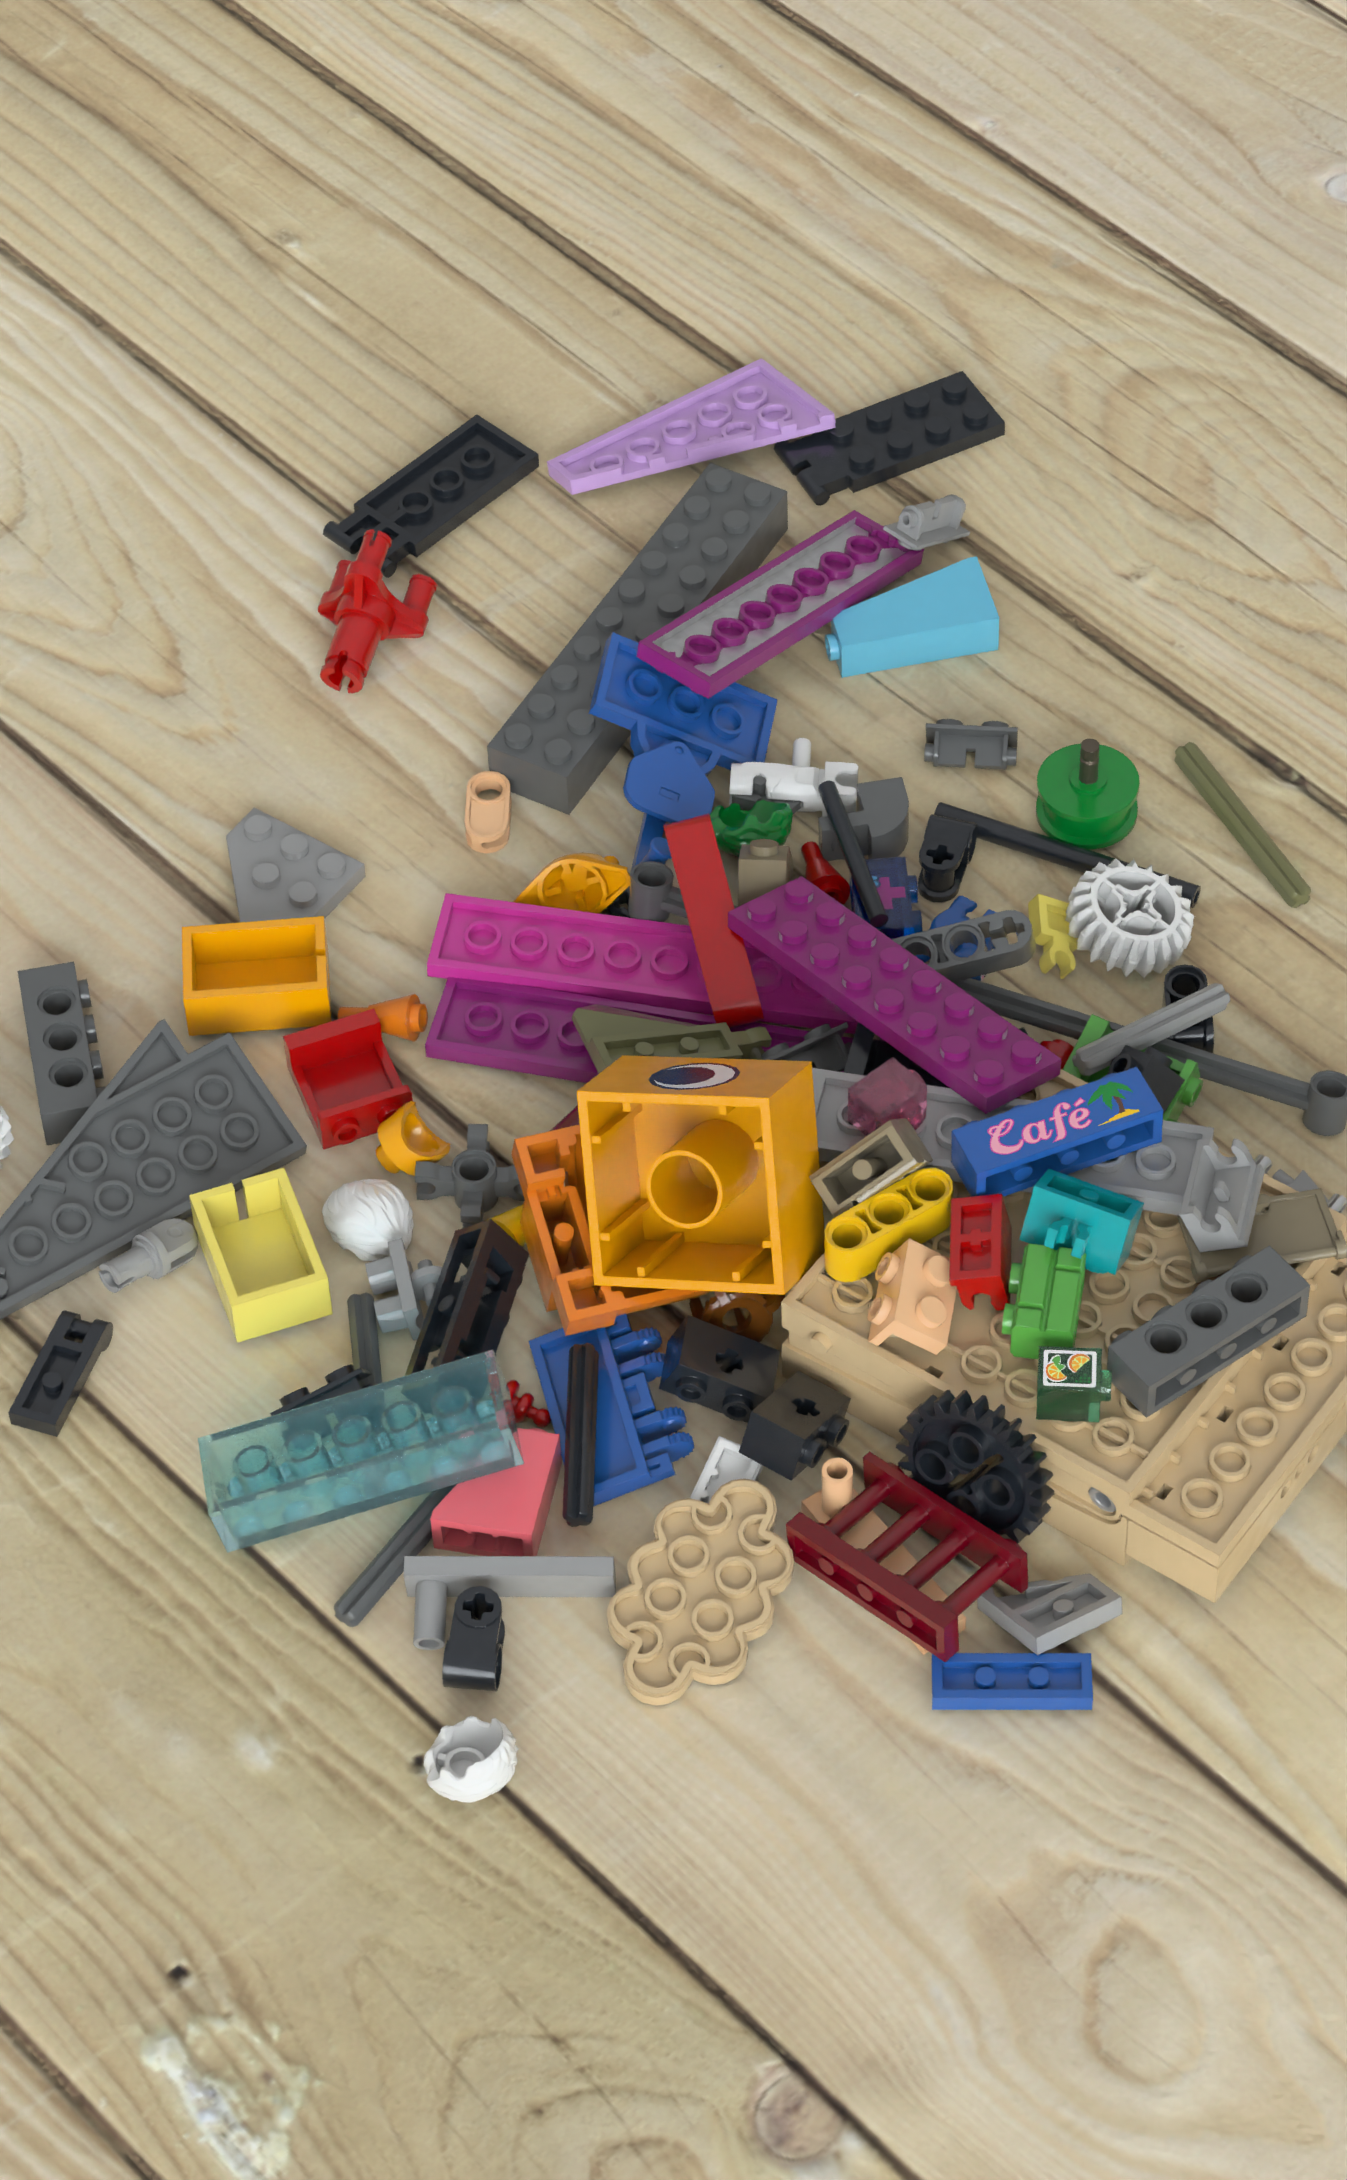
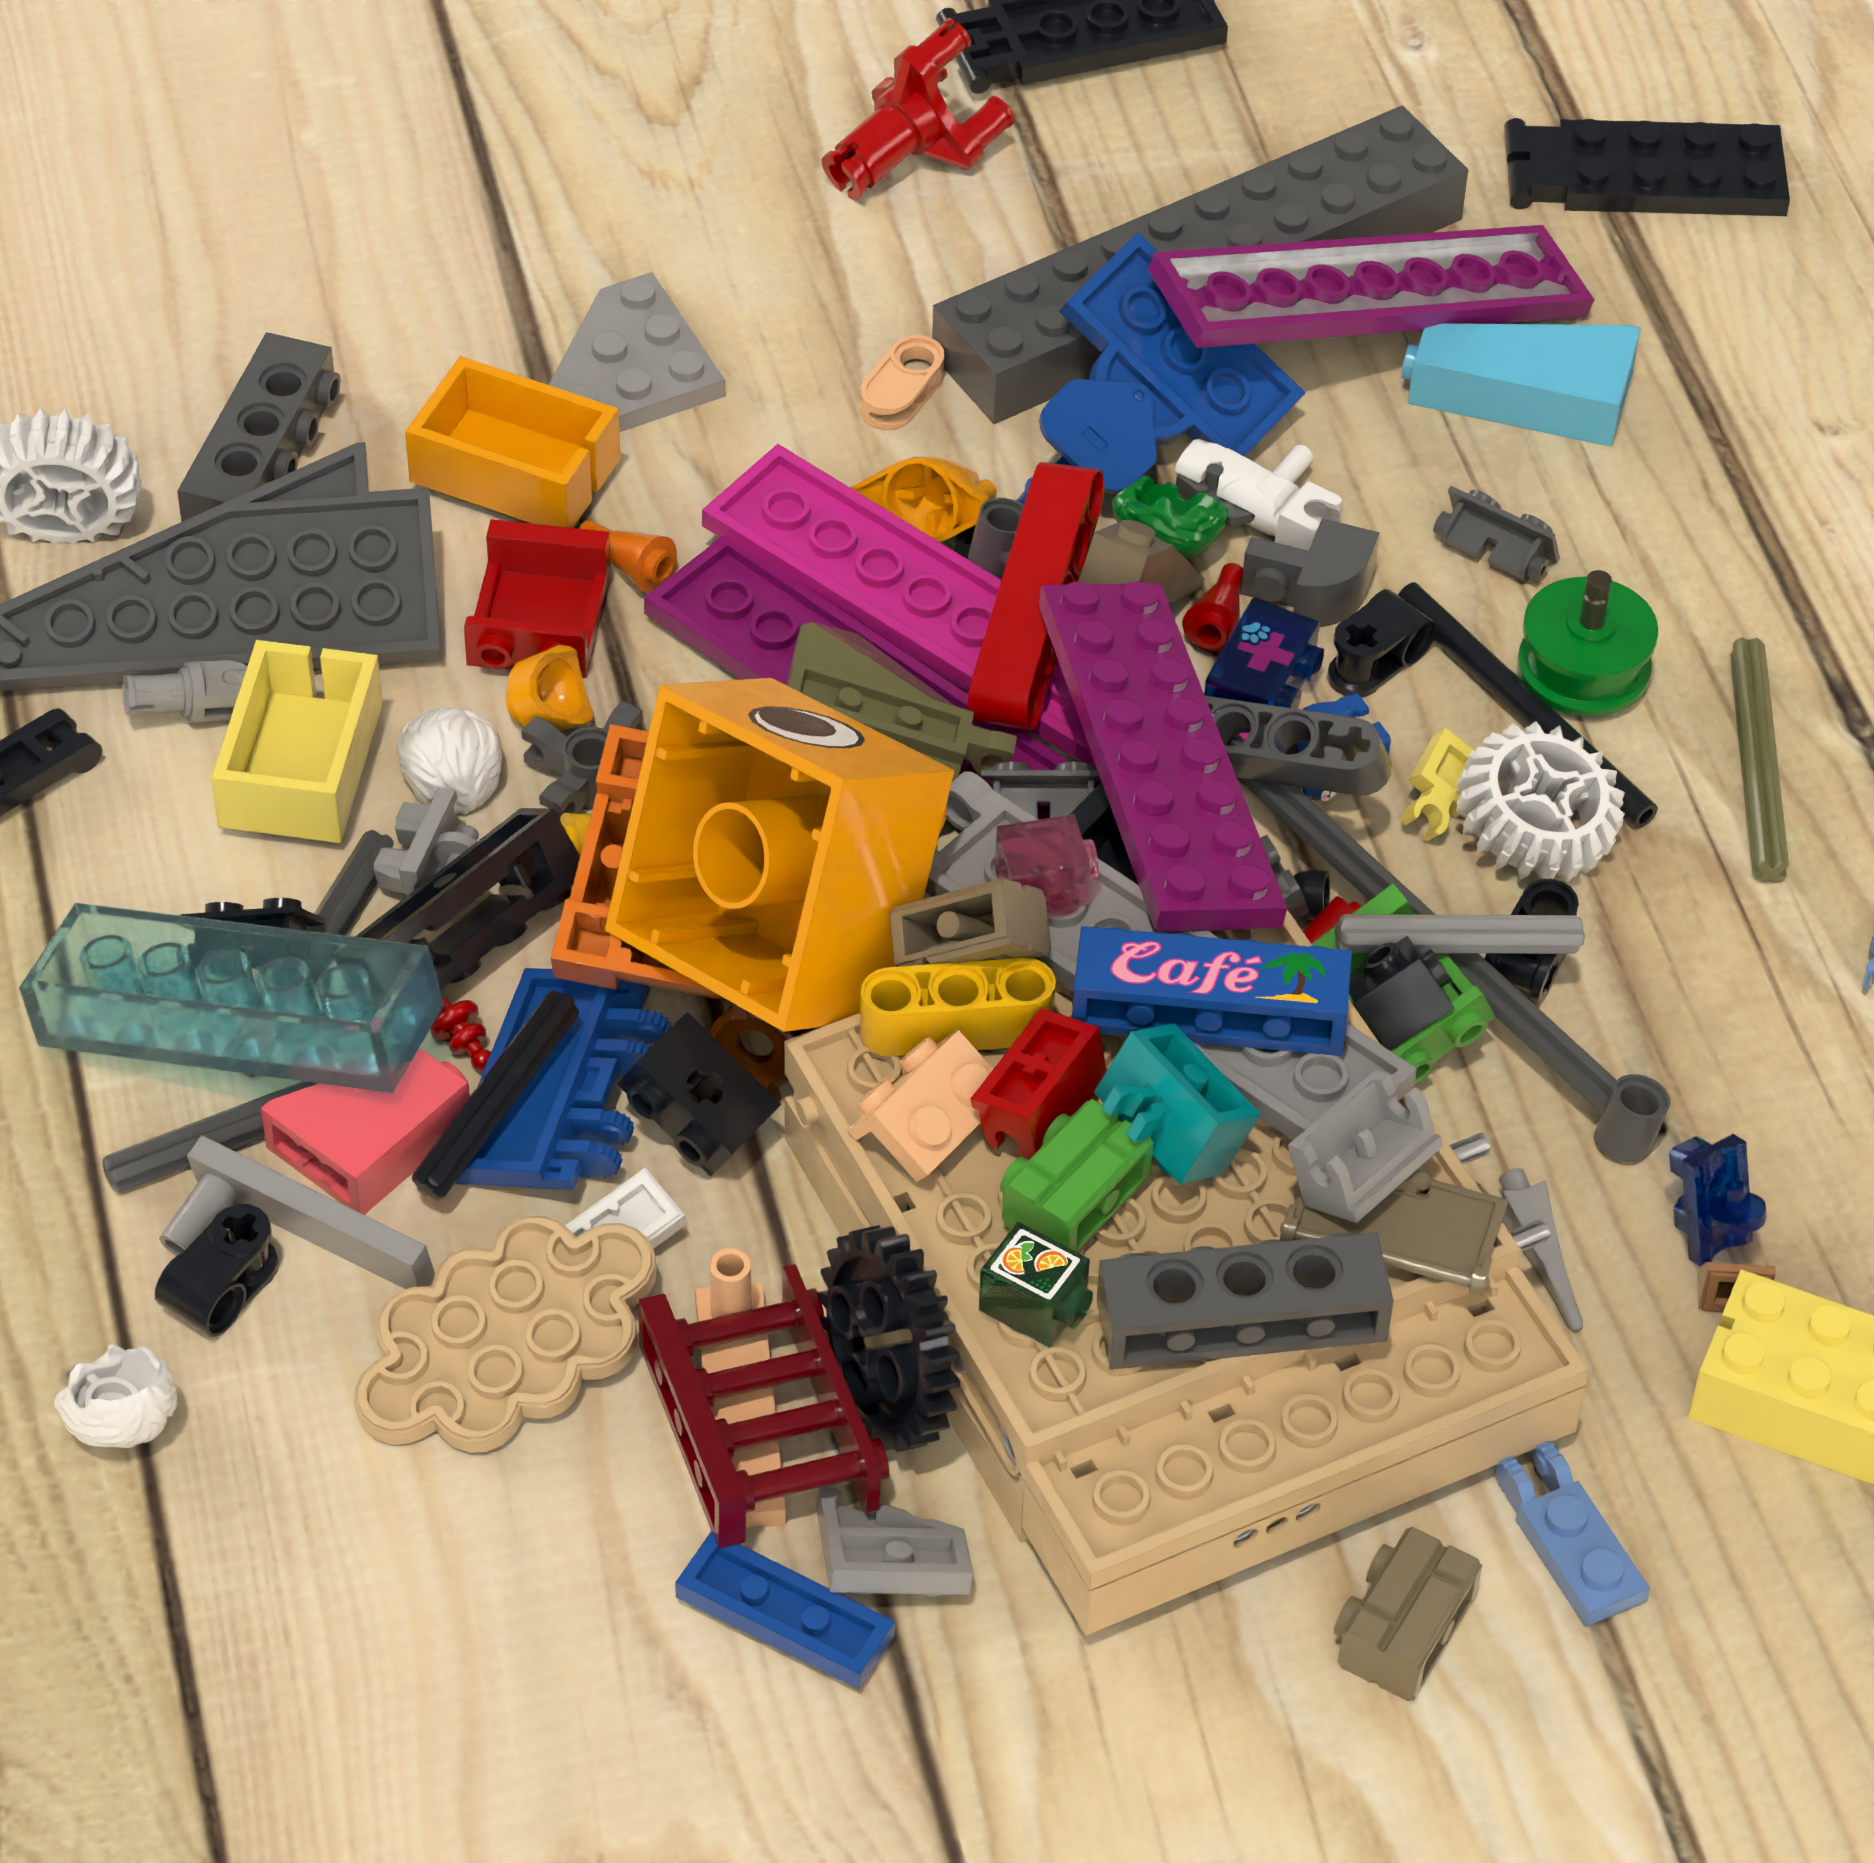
camera: 25 degrees right, 0 degrees up
lavender wing [547,358,836,495] -> none
black brick [739,1371,851,1481] -> none
black bar [818,781,888,927] -> none
light grey hinge [883,494,970,551] -> none

